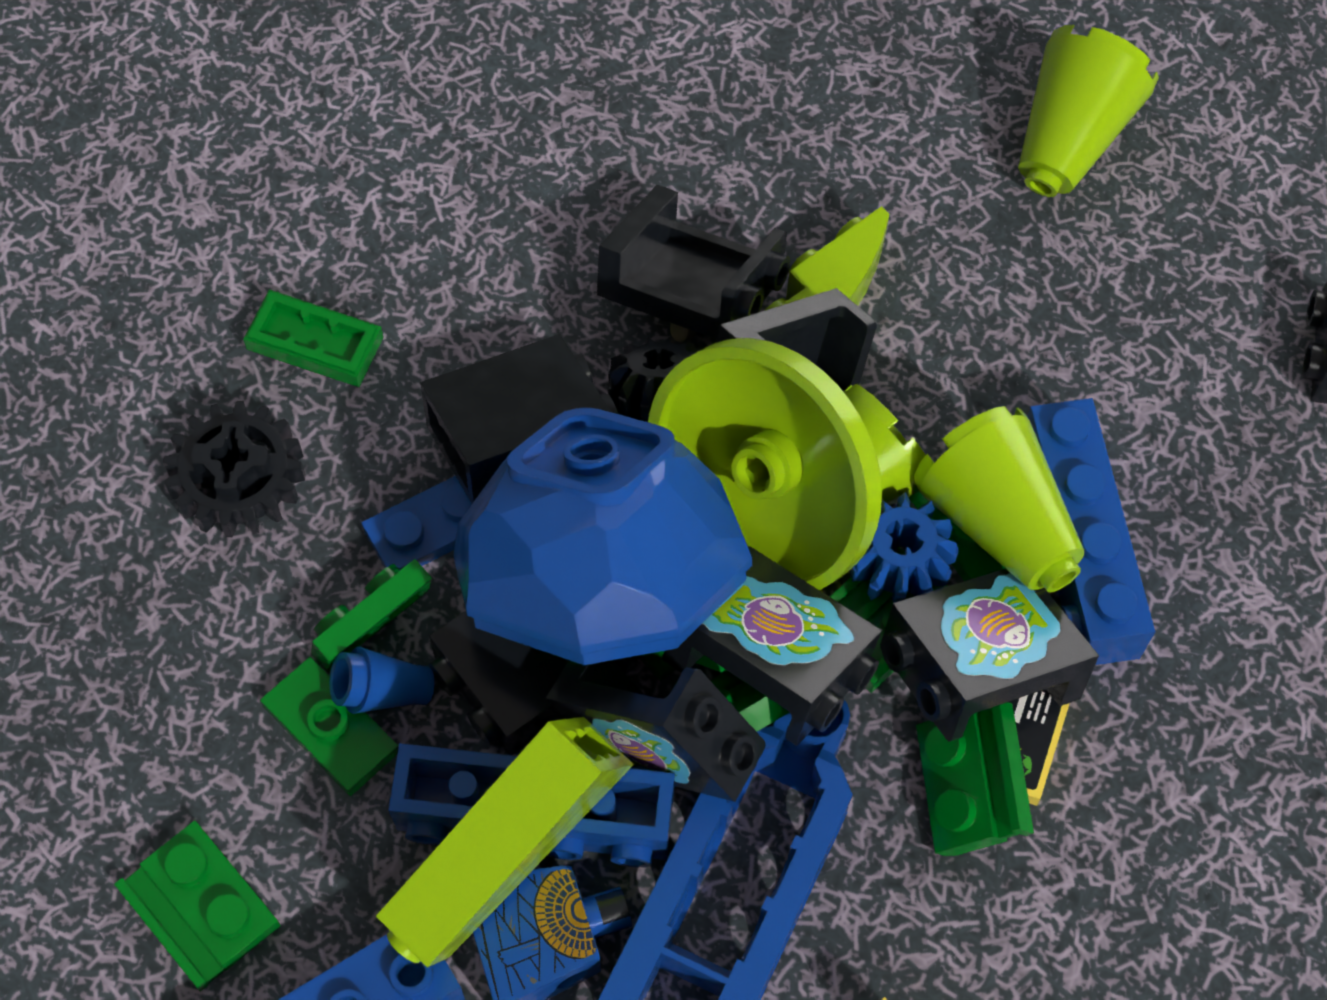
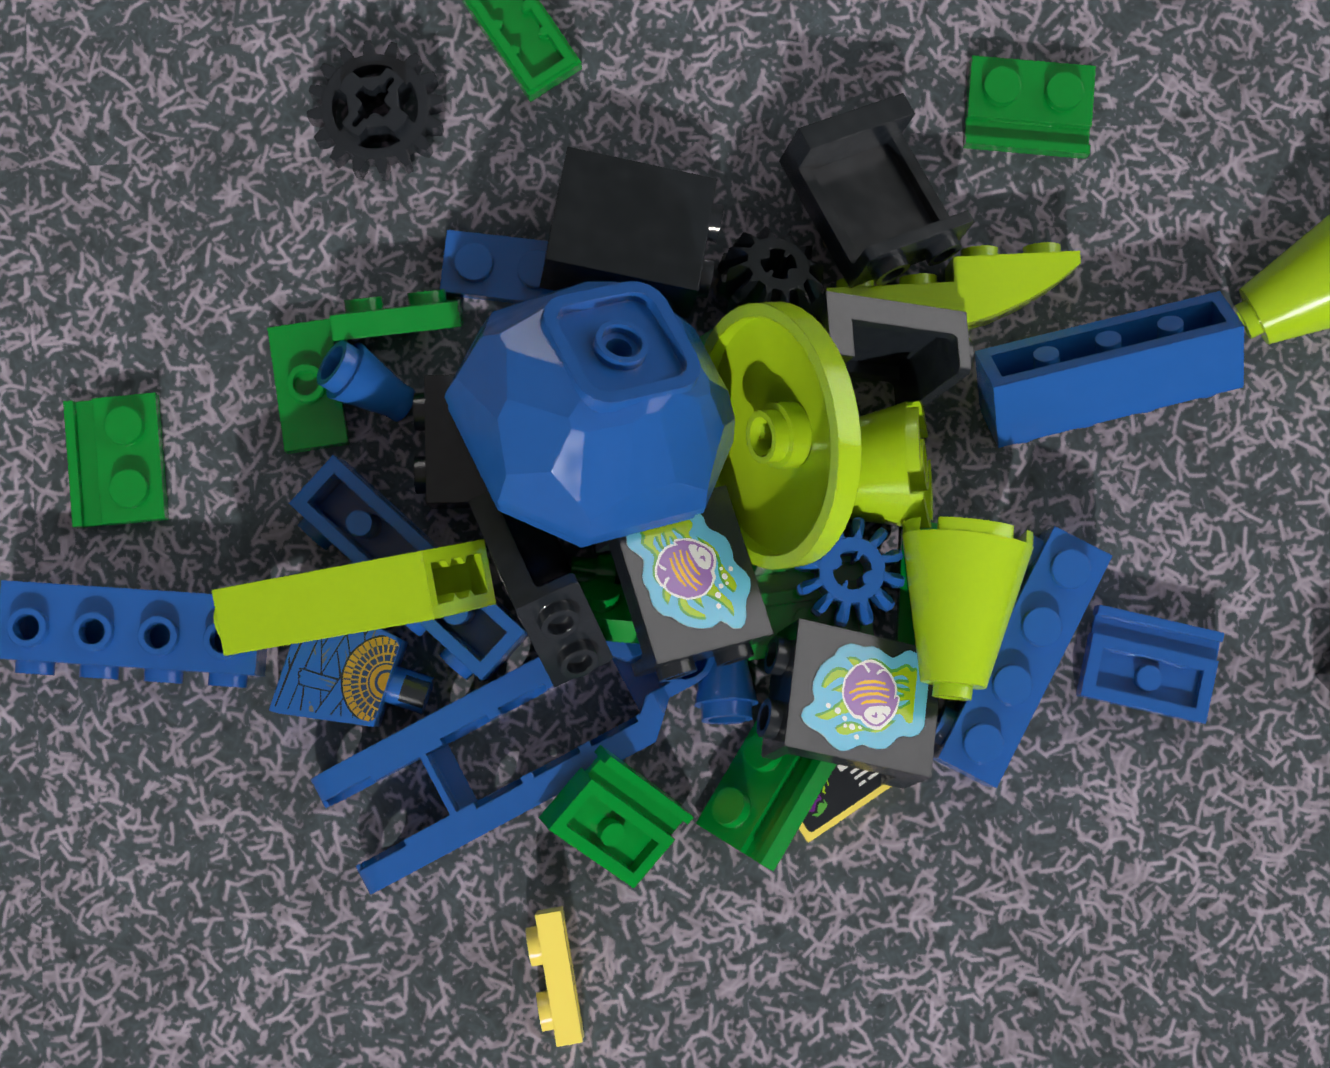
camera: 30 degrees right, 20 degrees up
none -> green plate [539,745,694,888]
none -> blue cone [694,659,758,725]
none -> green plate [963,55,1096,159]
none -> blue brick [975,291,1244,448]
none -> blue plate [1075,604,1224,724]

